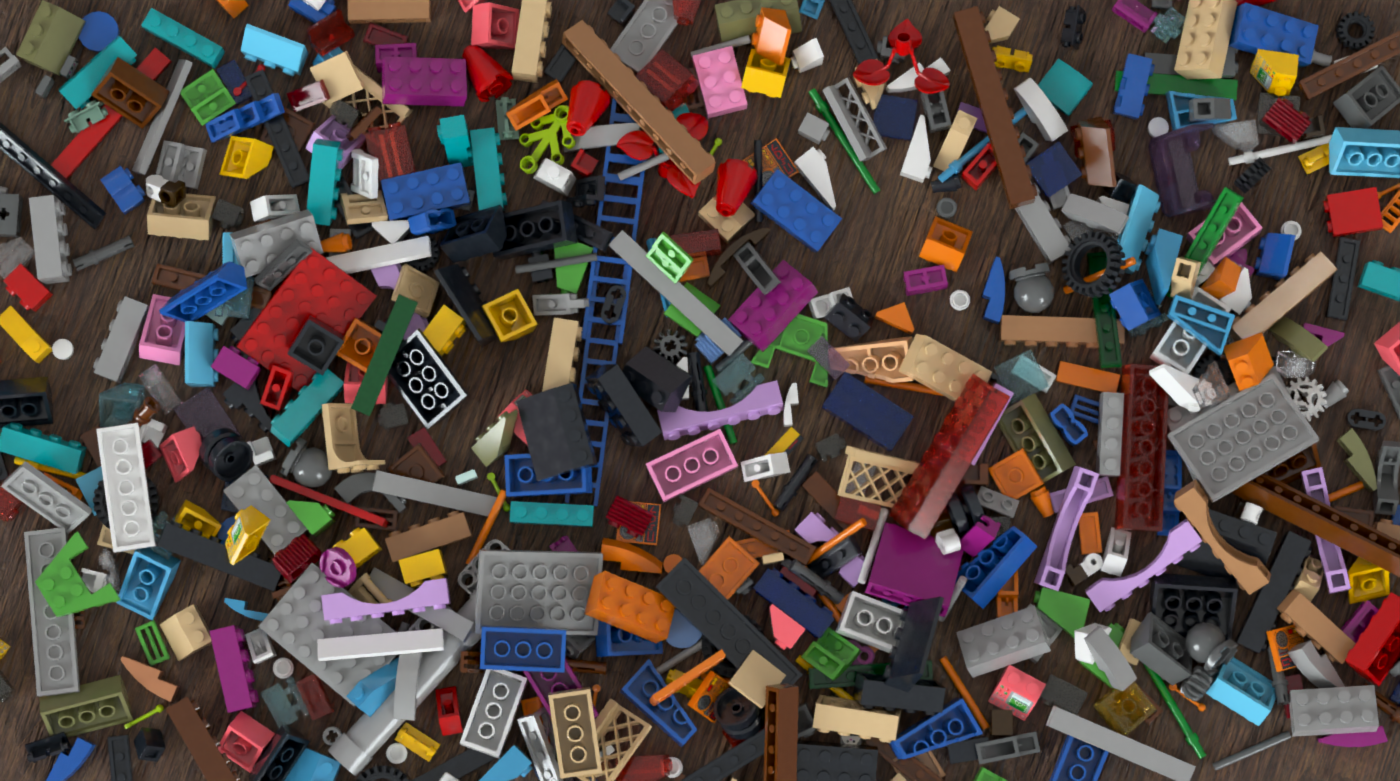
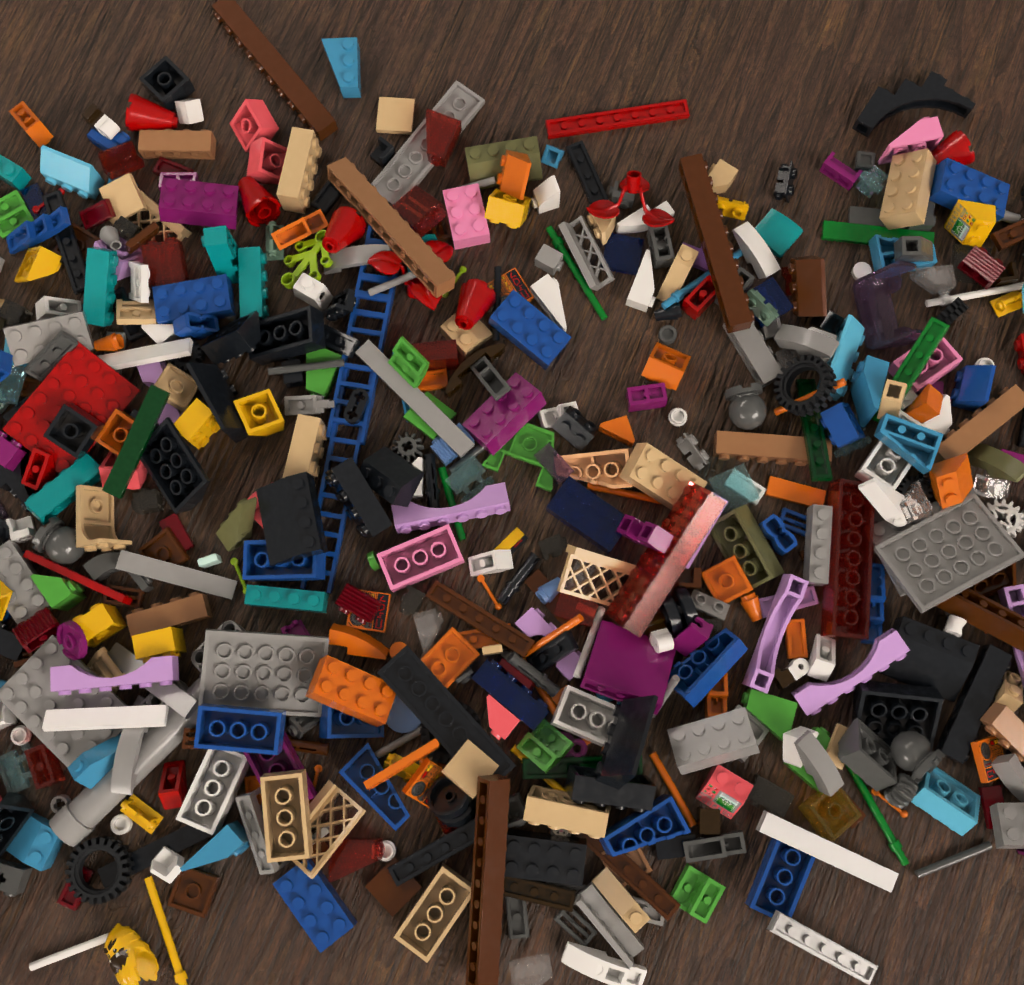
camera: 10 degrees right, 5 degrees down
orange bar [466,489,507,564] -> none
red panel [571,148,599,178] -> none
white slope [783,383,799,427] -> none
blue slope [981,256,1005,324] -> none
blue wedge [1112,53,1155,119] -> none
medium nougat arch [1174,479,1271,595] -> none
dark grey pin [1267,643,1290,705] -> none
none -> light grey cone [99,225,122,250]
none -> bright green tile [367,550,382,571]
none -> medium blue cone [535,577,560,604]
none -> magenta arch [616,514,674,553]
none -> light grey hinge [676,433,710,471]
none -> sand green hinge [747,289,779,327]

